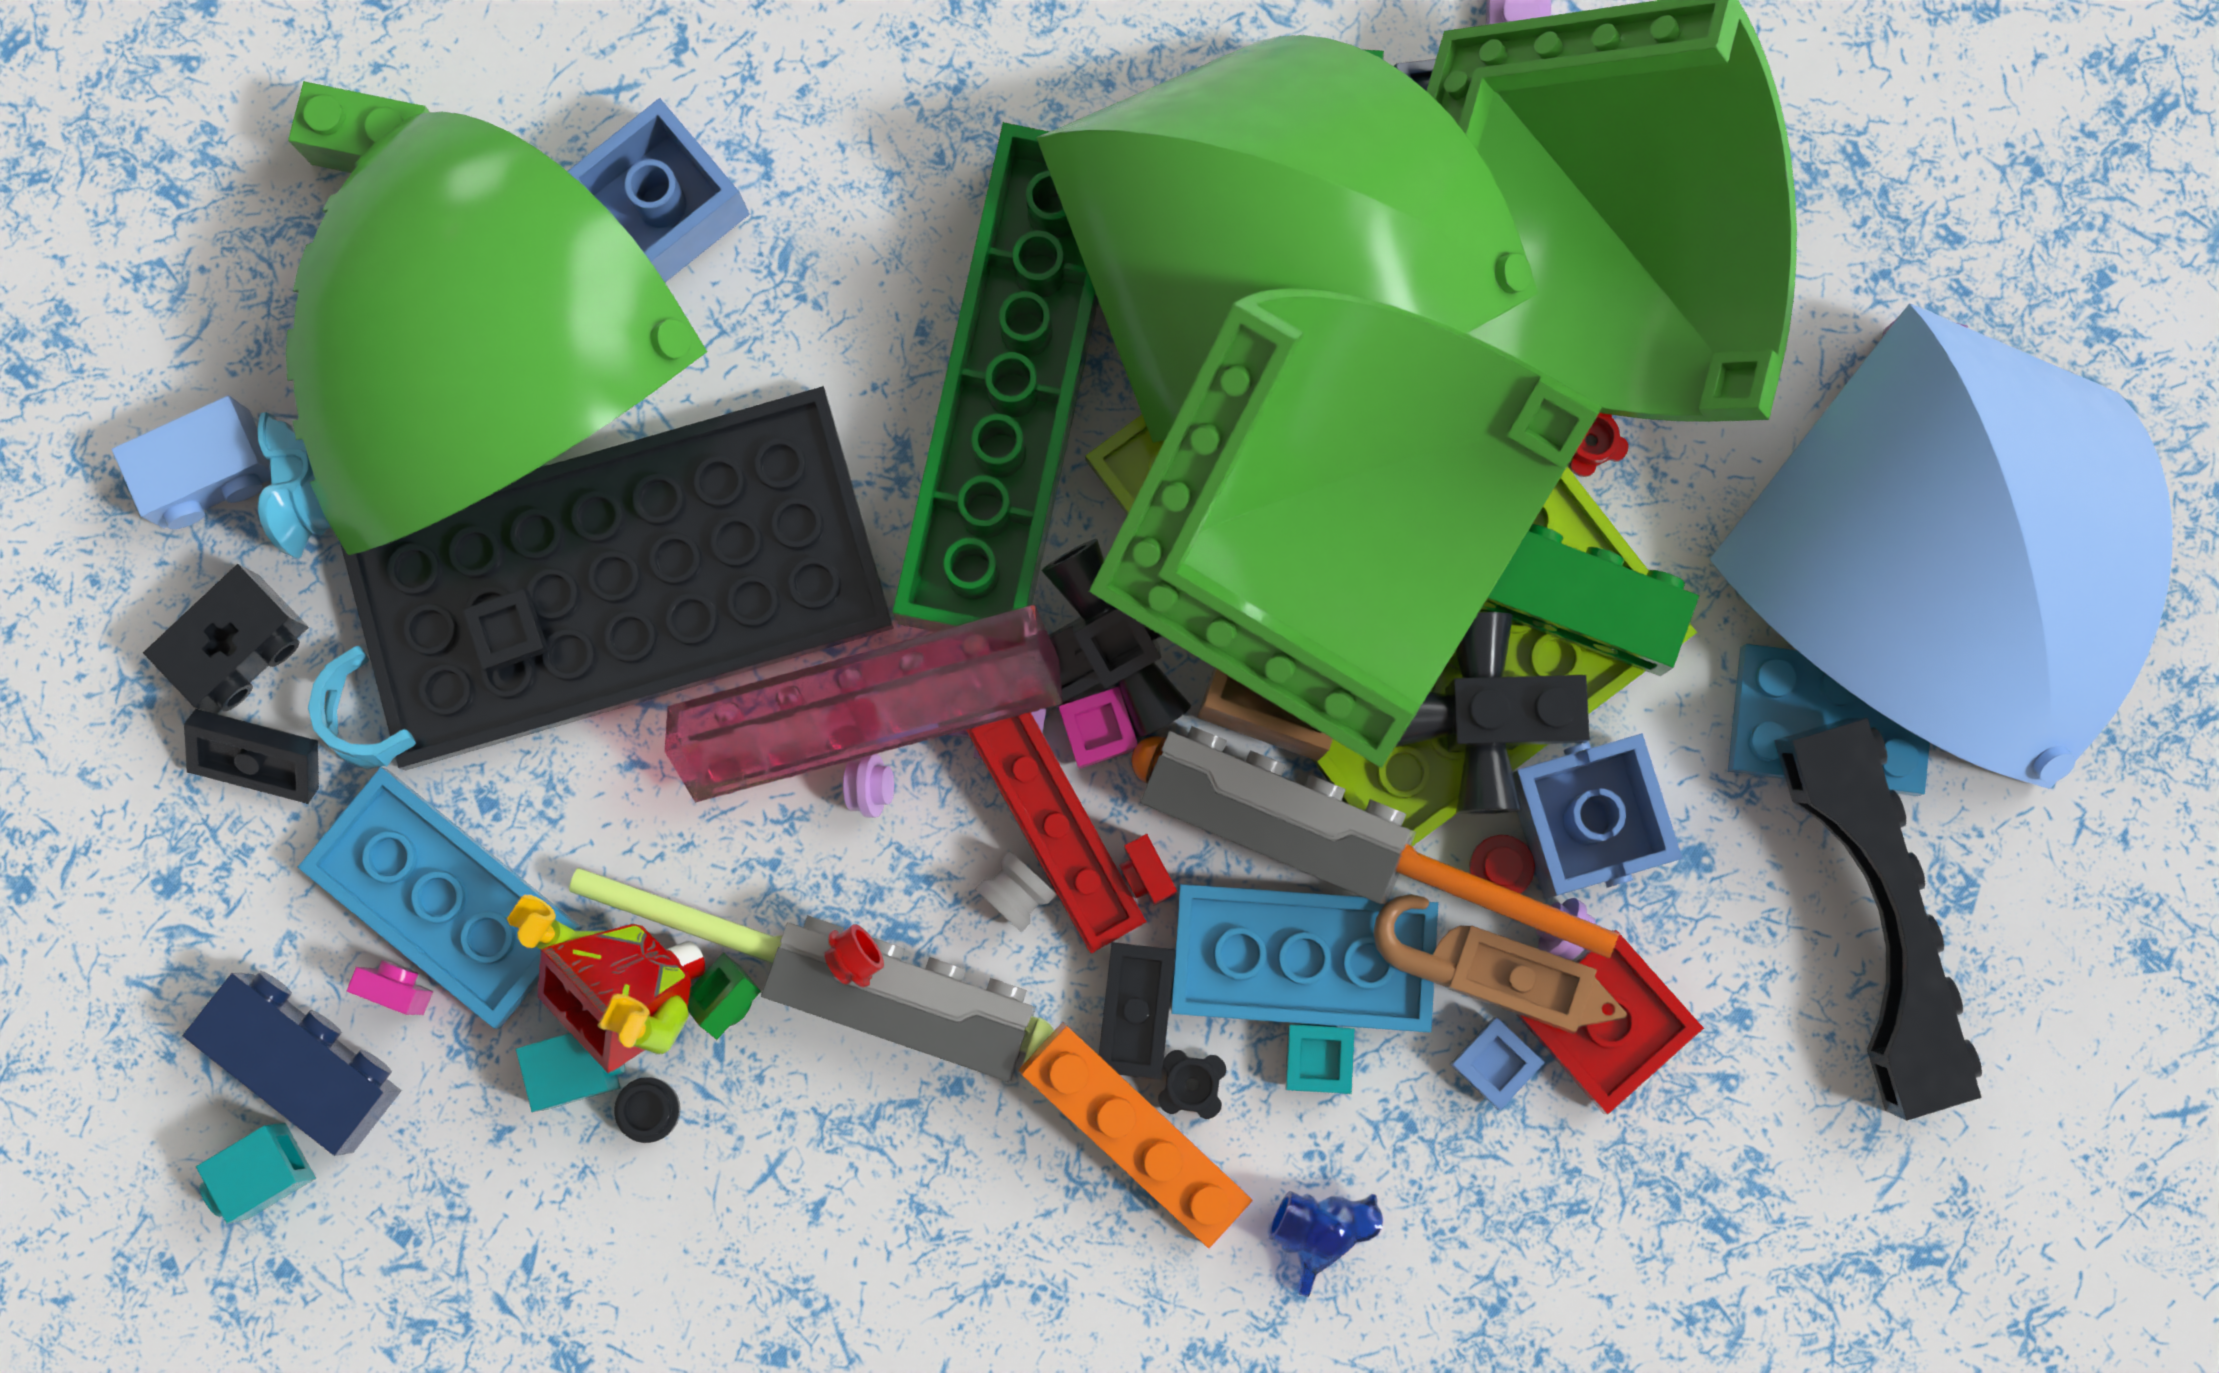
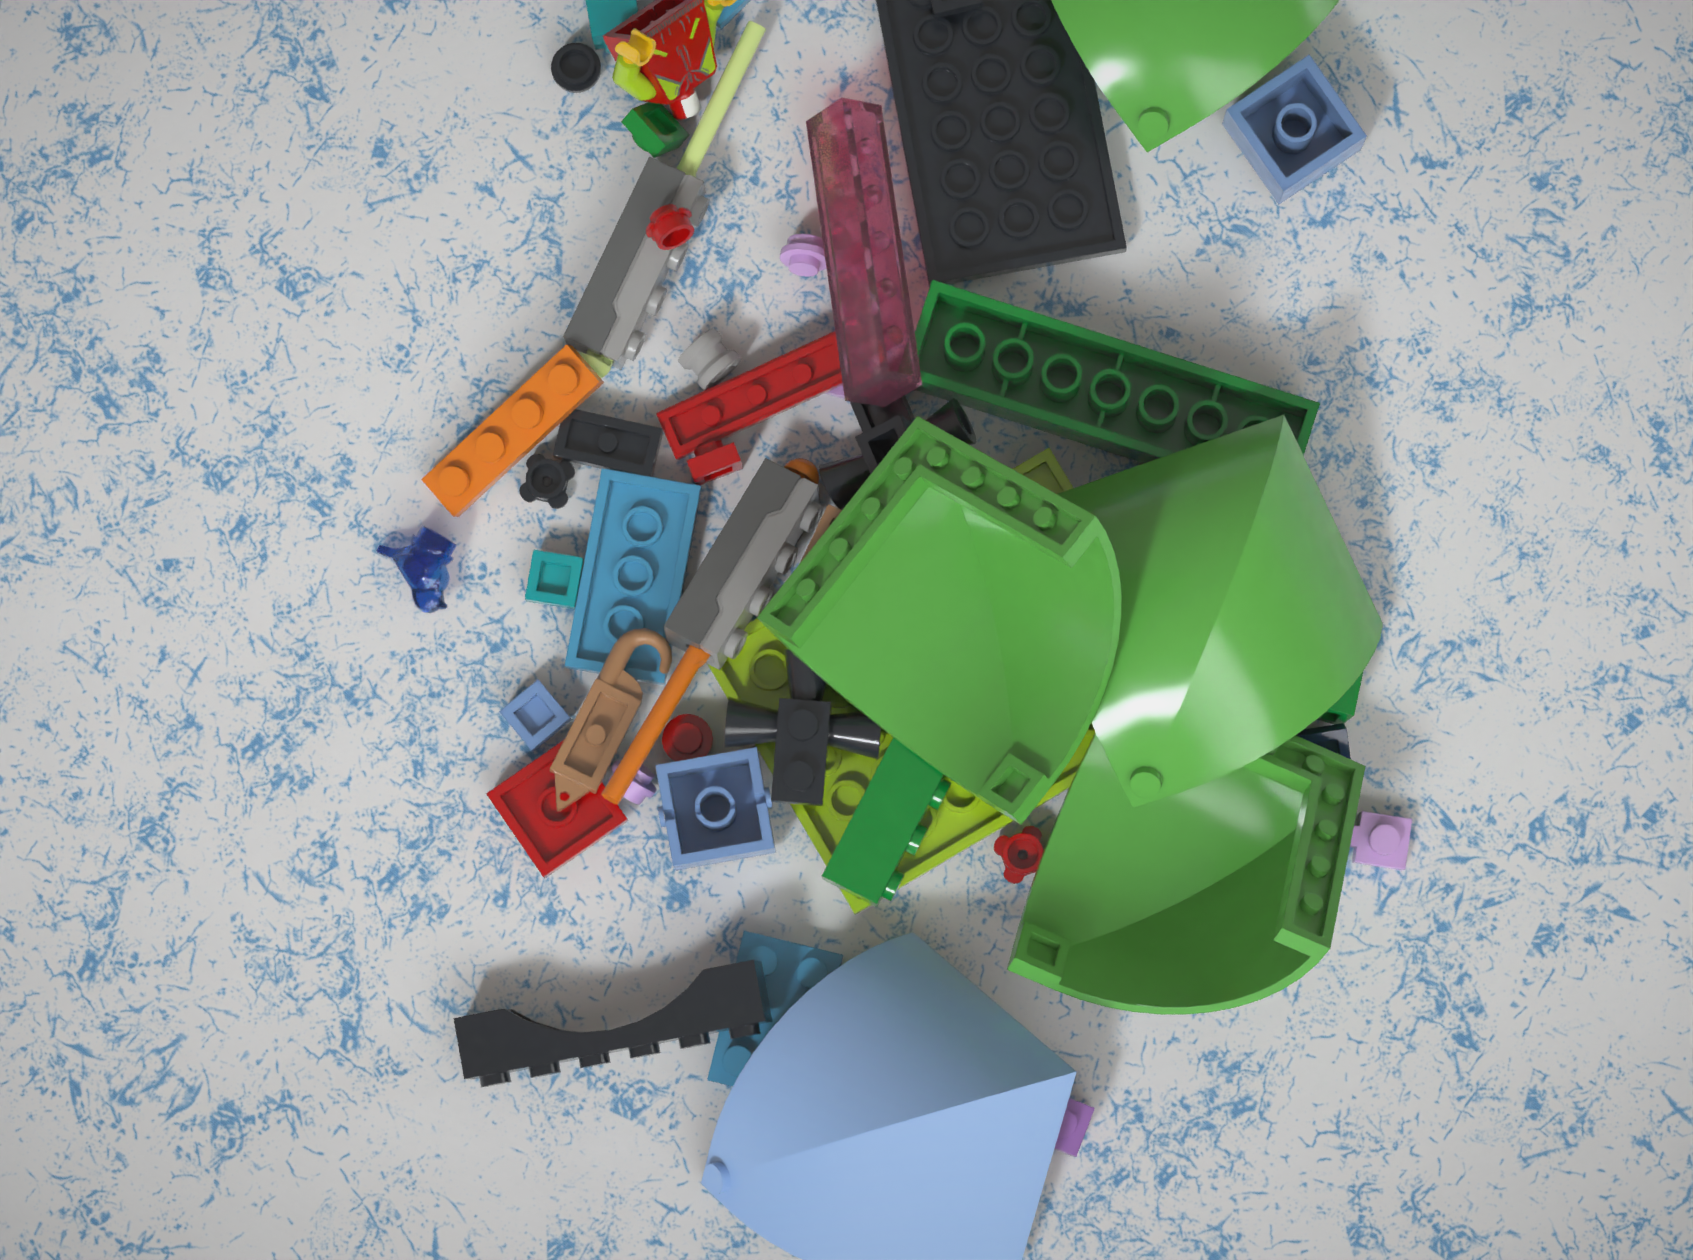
camera: 100 degrees right, 0 degrees up
dark pink plate [1058,686,1138,769] -> none

